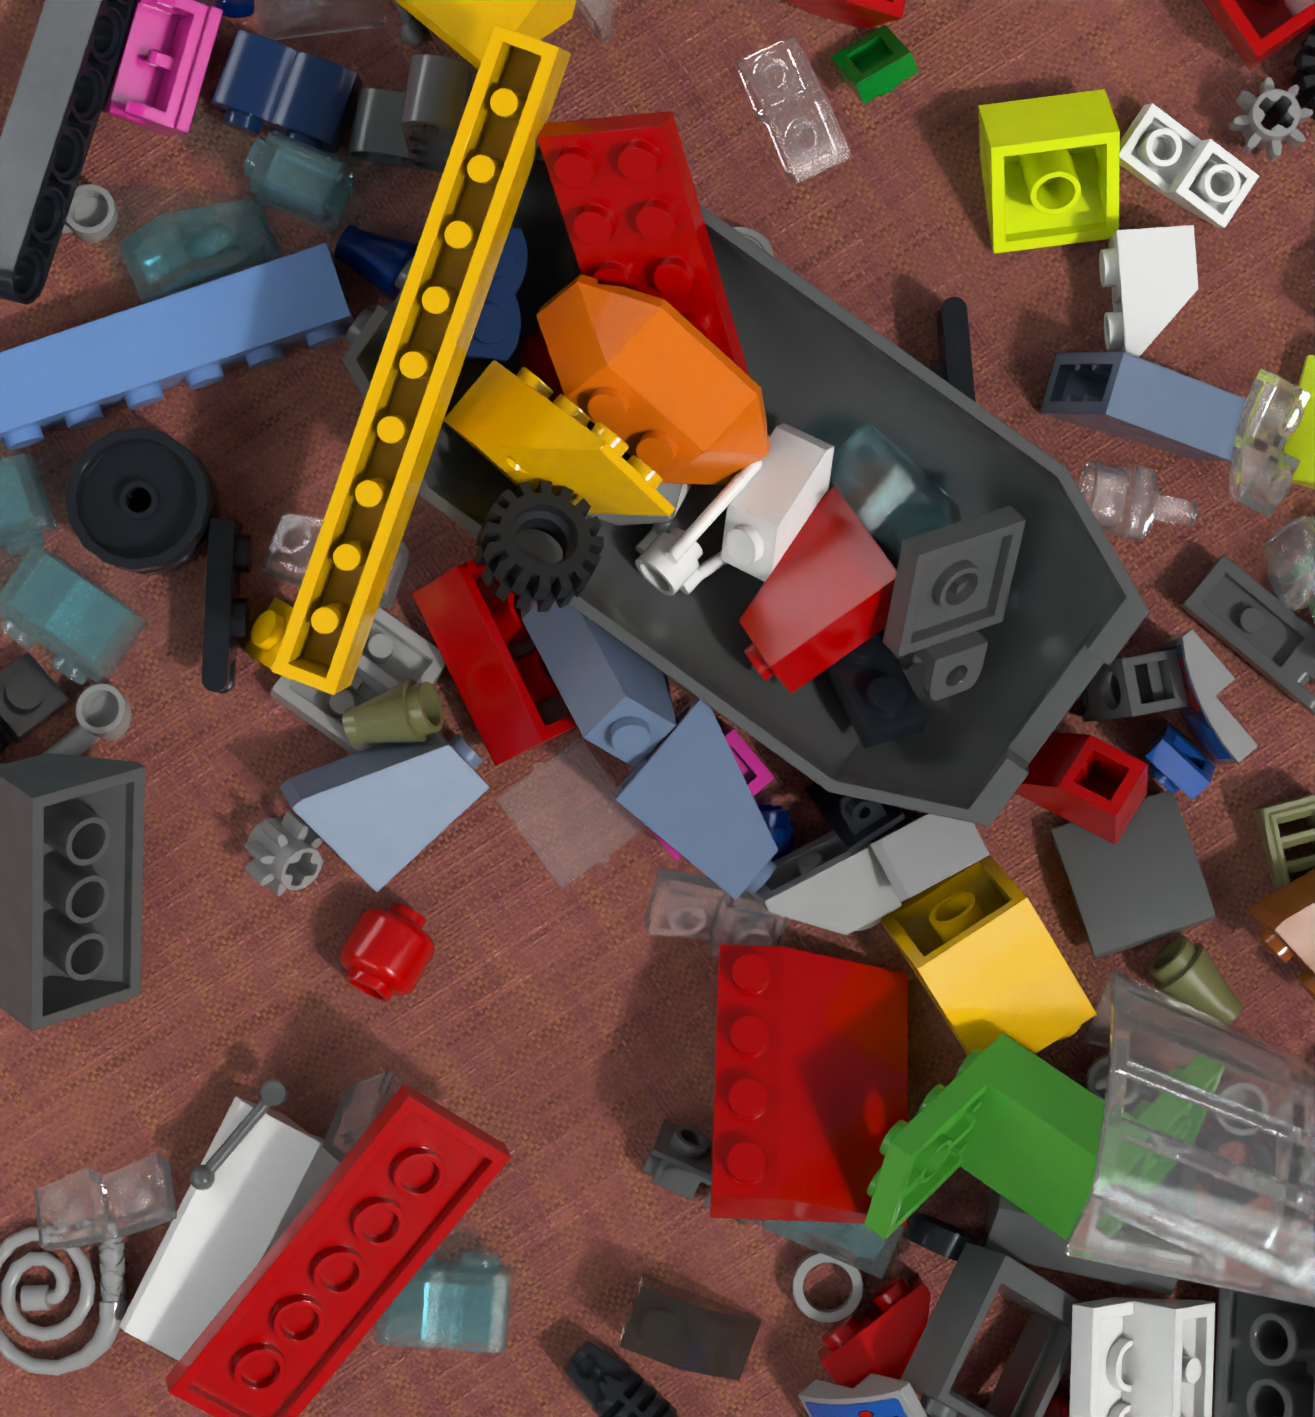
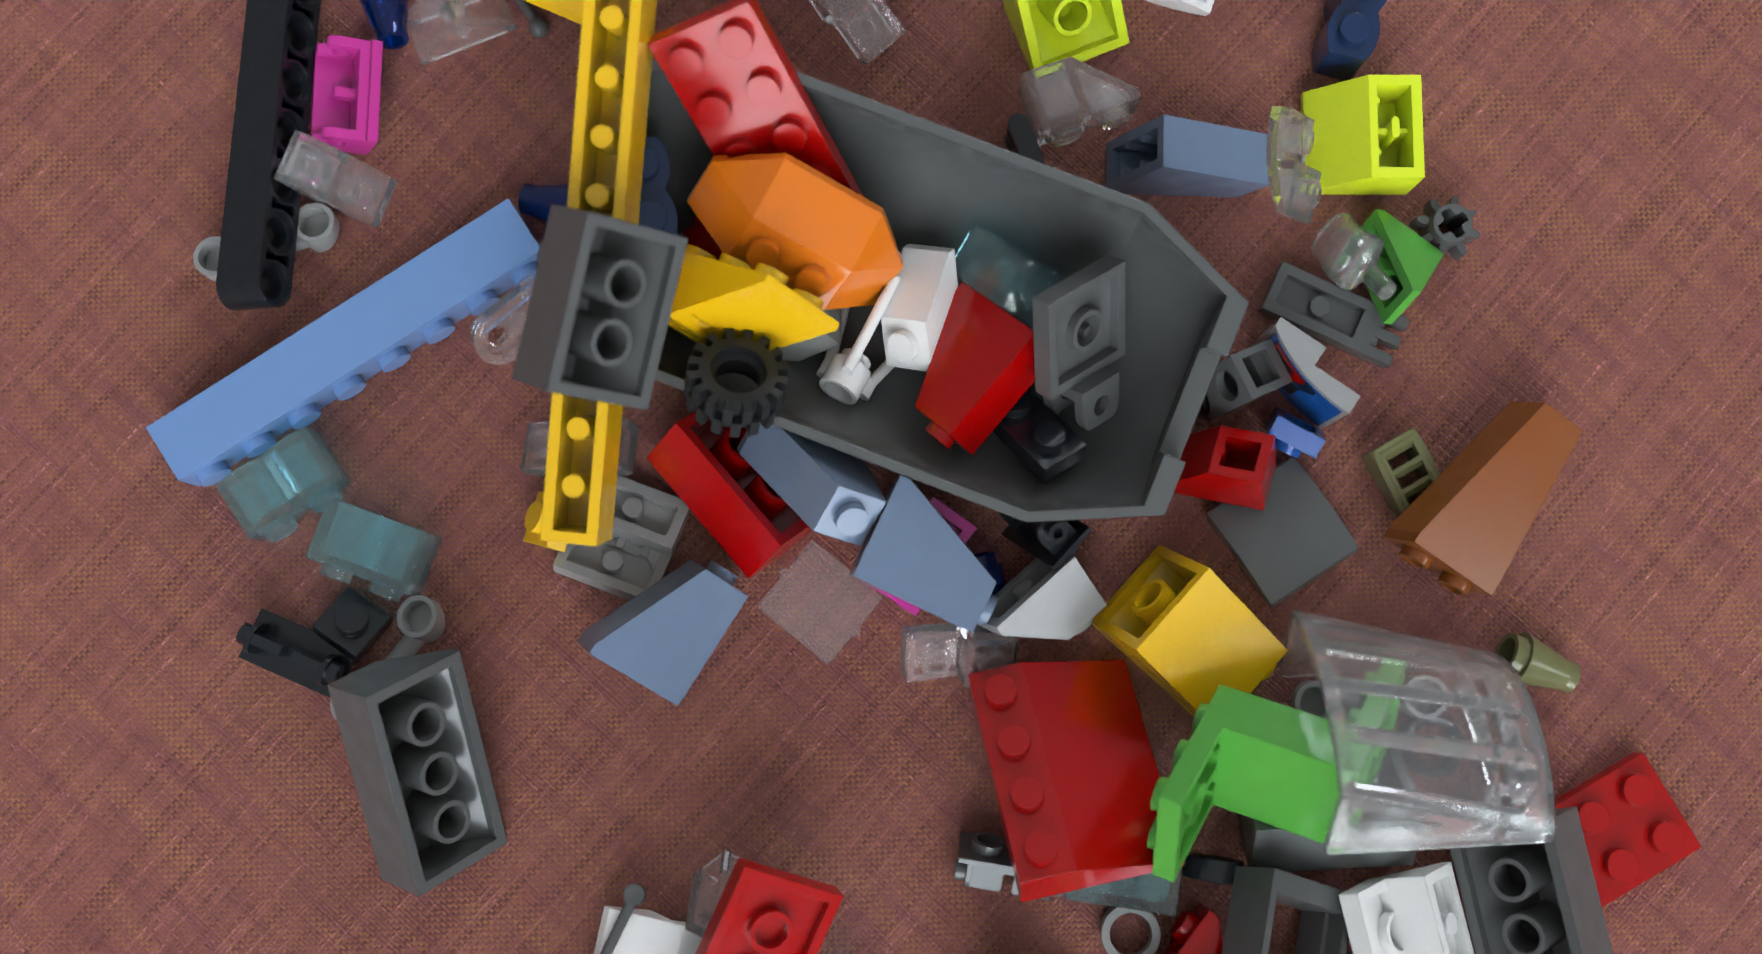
camera: 20 degrees left, 5 degrees down
black wheel [65,427,220,576] -> none
clear light blue slope [118,197,280,303] -> none
black hinge [202,518,253,694] -> none
dark blue brick [212,30,363,158] -> none
clear light blue brick [243,131,355,234] -> none
light grey gear [244,811,324,896] -> none
red head [339,902,435,1002] -> none
olive cone [342,679,444,746] -> none
dark grey beam [348,54,473,173] -> none
light grey slope [870,812,990,902] -> none
clear piece [1078,460,1198,540] -> none
white slope [1099,225,1199,357] -> none
olive cone [1149,936,1243,1030] -> none
none -> clear slope [274,130,398,228]
none -> clear plate [470,276,535,365]
none -> dark grey slope [512,204,688,410]
none -> clear slope [1018,57,1141,147]

